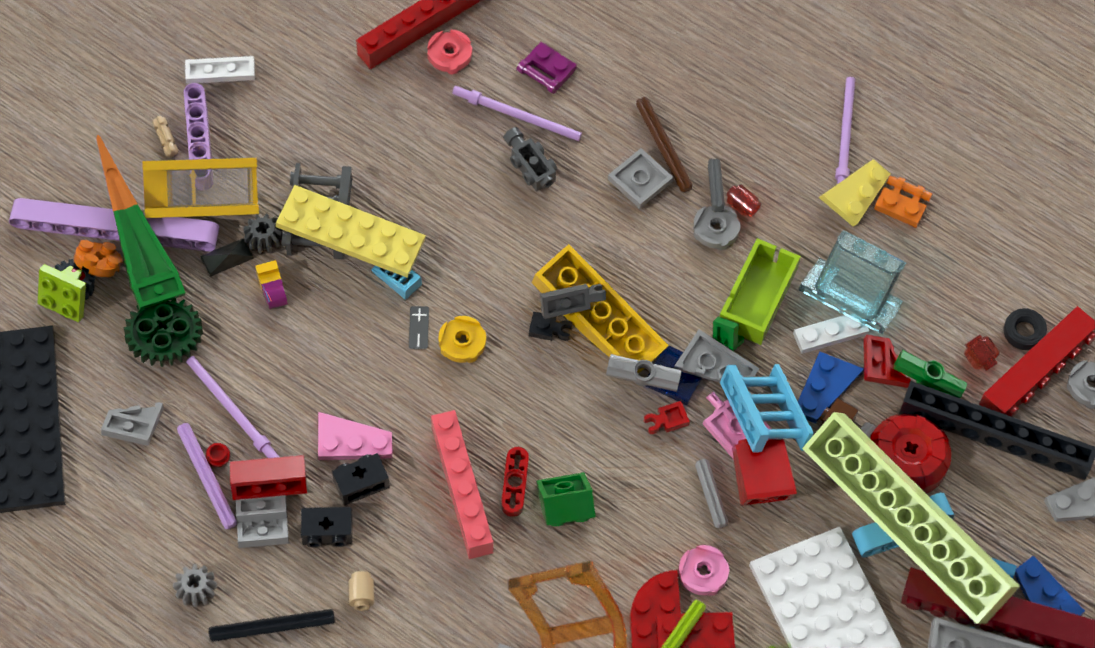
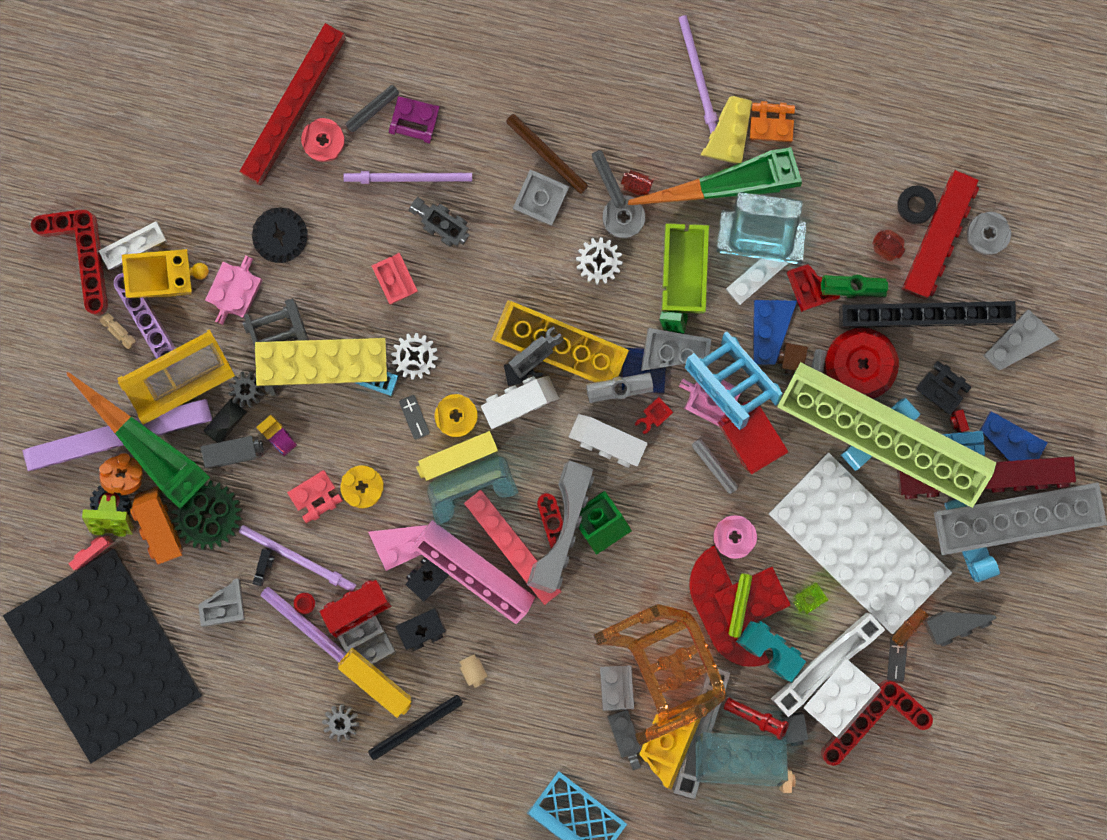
camera: 20 degrees left, 25 degrees up
none -> red beam [31,209,108,316]
none -> coral plate [68,535,114,570]
none -> yellow slope [122,249,209,298]
none -> orange wedge [130,486,183,565]
none -> dark grey window [201,436,264,469]
none -> bright pink plate [205,255,263,325]
none -> black gear [251,207,308,263]
none -> black plate [252,548,275,586]
none -> coral plate [287,470,343,524]
none -> yellow brick [338,648,411,718]
none -> yellow plate [340,465,384,508]
none -> dark grey axle [345,85,399,133]
none -> coral plate [372,253,418,305]
none -> white gear [391,333,438,380]
none -> bright pink brick [412,520,536,624]
none -> light yellow brick [416,431,498,481]
none -> clear light blue windscreen [427,456,519,525]
none -> white wedge [481,376,559,429]
none -> light grey arch [527,460,594,593]
none -> white wedge [569,414,647,468]
none -> white gear [576,237,622,285]
none -> green plate [628,147,802,205]
none -> black plate [915,360,971,415]
none -> red plate [950,409,970,433]

